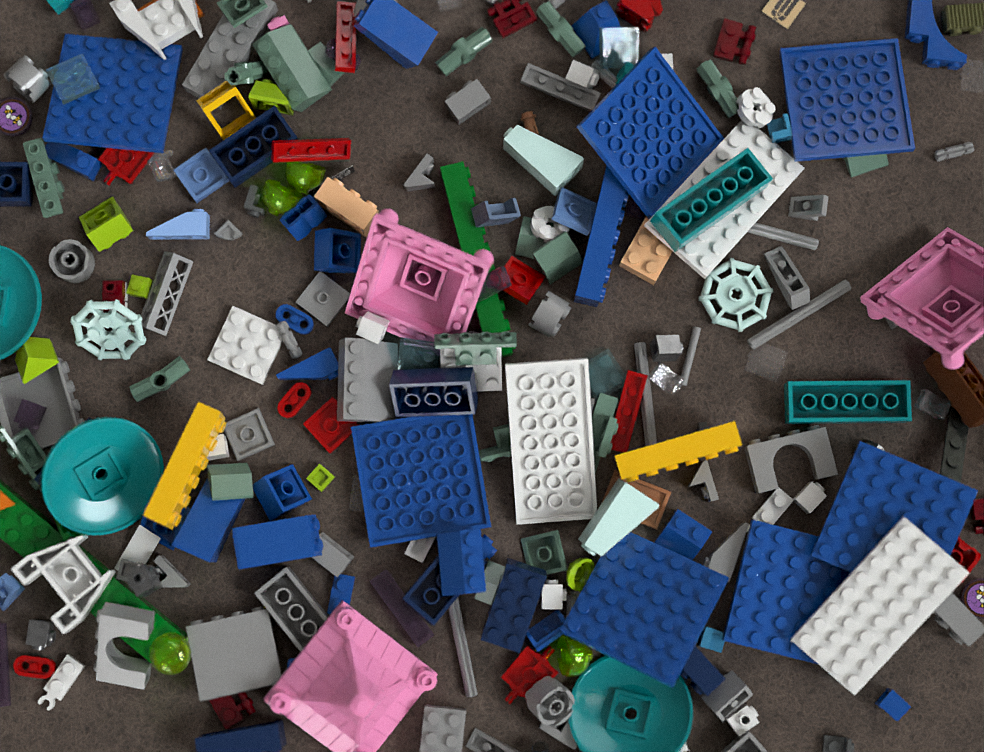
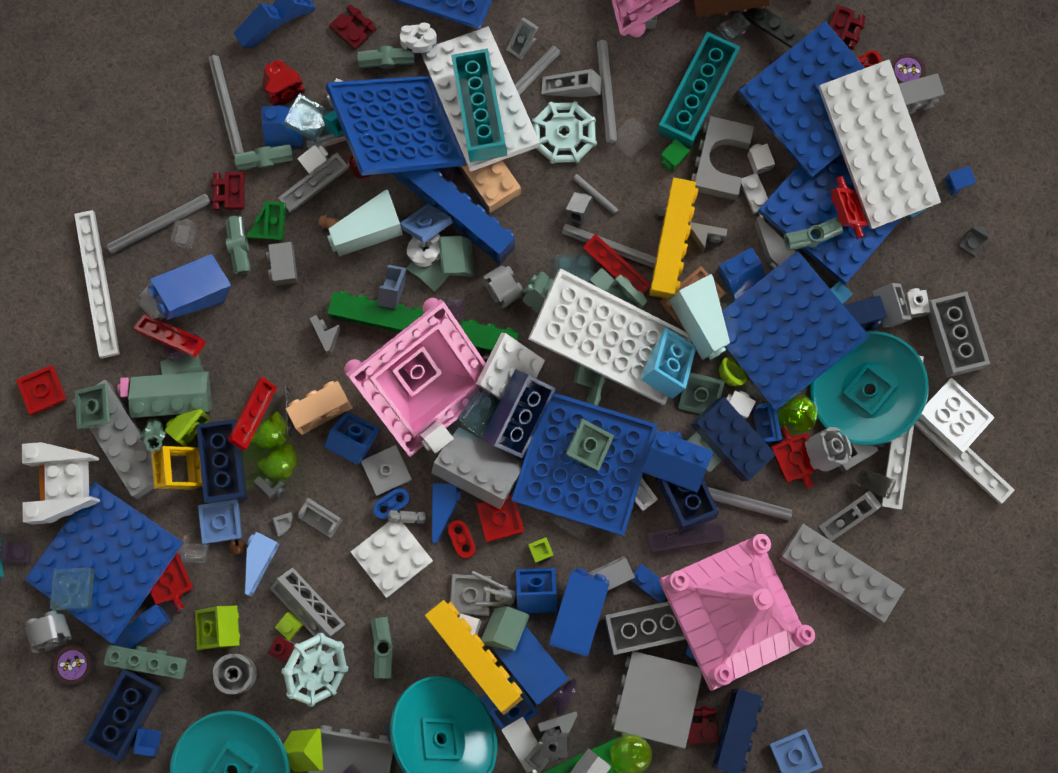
camera: 65 degrees left, 5 degrees down
blue brick [280,195,327,241] -> none
sand green bracket [434,331,517,365] -> none
red plate [493,256,545,305] -> none
clear bracket [648,362,684,395] -> none
dark azure panel [767,113,792,143] -> none
none -> reddish brown hinge [229,539,245,554]
none -> green wing [247,201,286,240]
none -> light grey hinge [298,498,343,538]
none -> light grey plant [471,571,515,607]
none -> sand green brick [523,271,553,314]
none -> clear purple dish [554,678,577,717]
none -> sand green slope [566,419,614,471]
none -> medium azure slope [641,327,696,399]
none -> green brick [660,139,690,172]
none -> sand green piece [784,217,843,251]
none -> red plate [830,176,868,239]

